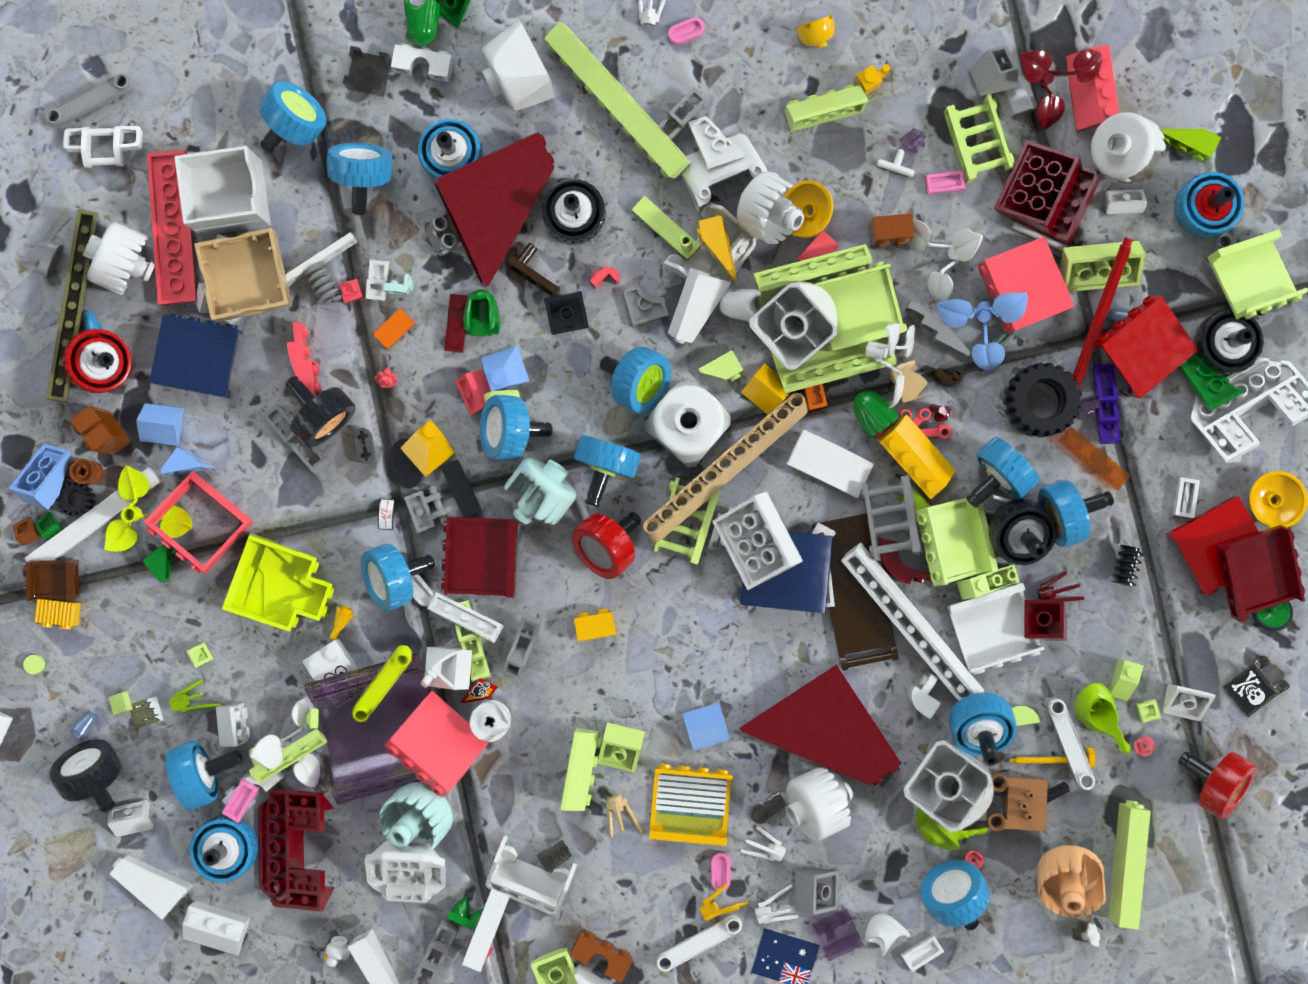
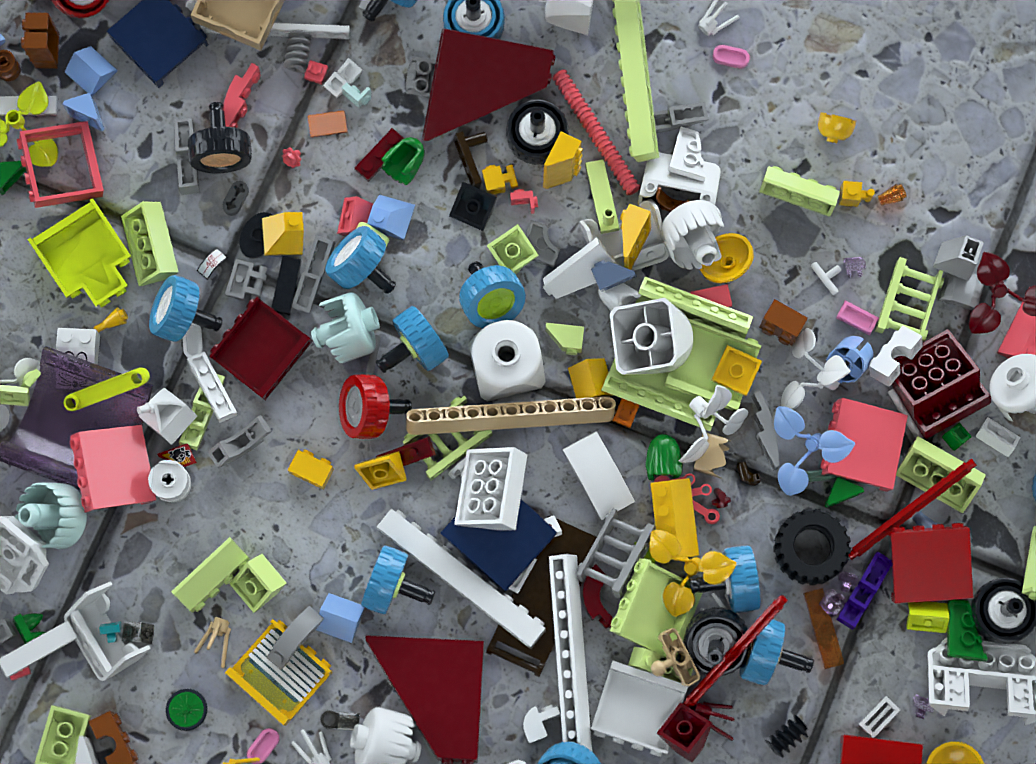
camera: 35 degrees right, 10 degrees down
none -> teal tile [99,621,122,643]
none -> yellowish green slope [121,201,179,286]
none -> green wheel [166,689,207,731]
none -> light grey arch [266,606,324,670]
none -> light grey slope [292,236,336,313]
none -> yellow slope [354,451,407,490]
none -> dark azure wheel [361,546,435,614]
none -> dark red plate [376,437,436,466]
none -> white brick [377,509,545,649]
none -> yellow brick [482,165,518,195]
none -> yellowish green slope [487,224,539,274]
none -> yellow slope [543,132,583,189]
none -> coral piece [552,69,641,195]
none -> sand blue slope [591,260,637,292]
none -> yellow plant [649,530,737,617]
none -> tan piece [651,628,700,686]
none -> dark orange helmet [656,187,690,212]
none -> red piece [682,595,787,708]
none -> yellow tile [711,345,762,396]
none -> clear purple tile [819,589,846,618]
none -> green slope [825,477,864,508]
none -> light blue cylinder [826,336,873,383]
none -> white arch [869,326,923,387]
none -> clear orange cone [877,184,907,206]
none -> neon yellow panel [906,601,949,633]
none -> clear purple tile [912,694,934,719]
none -> green slope [942,422,972,451]

